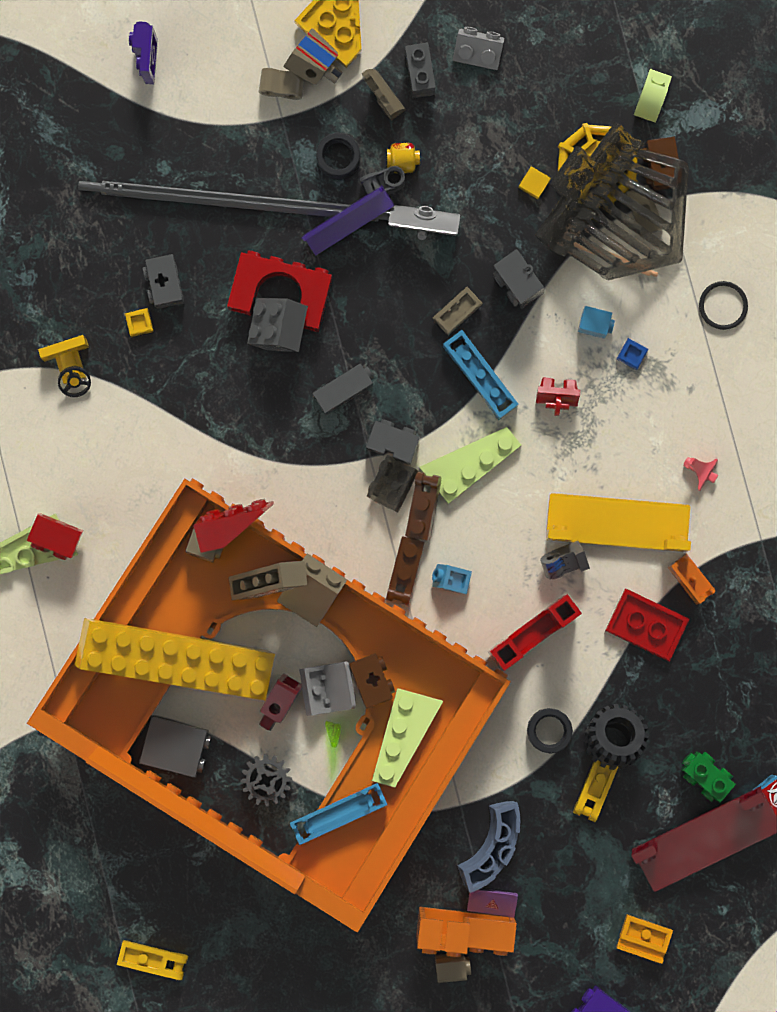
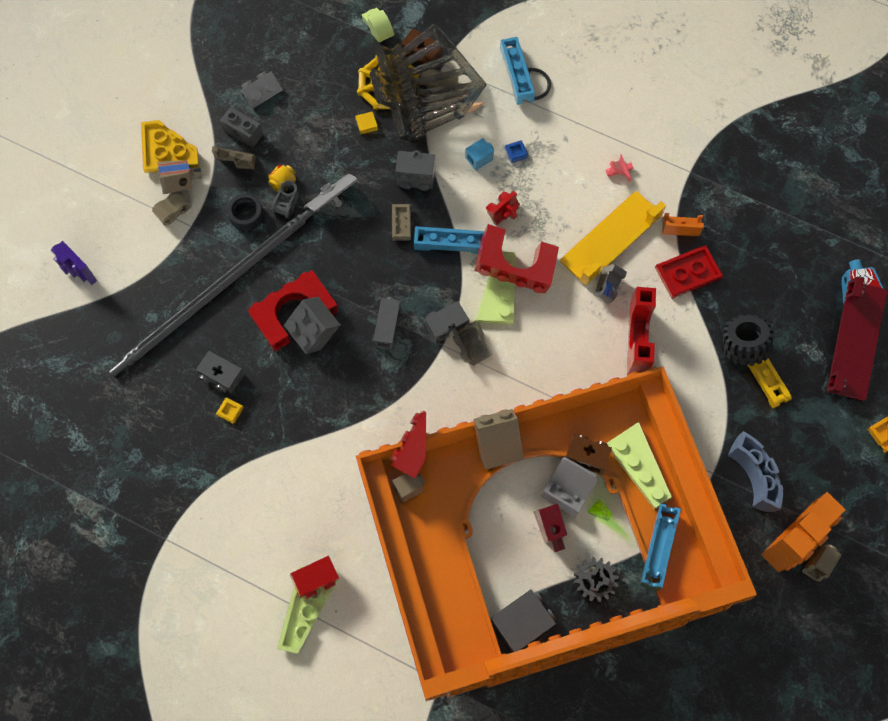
camera: 50 degrees left, 15 degrees down
yellow piece [38,335,91,397] -> none
yellow brick [75,618,275,701] -> none
dark tan brick [229,561,307,600] -> none
dark purple panel [301,186,394,256] -> none
reddish brown plate [386,536,425,606] -> none
reddish brown plate [405,472,441,541] -> none
dark azure bracket [432,564,472,594] -> none
medium lavender slope [467,888,518,917] -> none
black tyre [527,708,573,754] -> none
green brick [681,752,736,802] -> none
none -> red arch [474,224,559,294]
none -> dark azure piece [500,37,535,105]

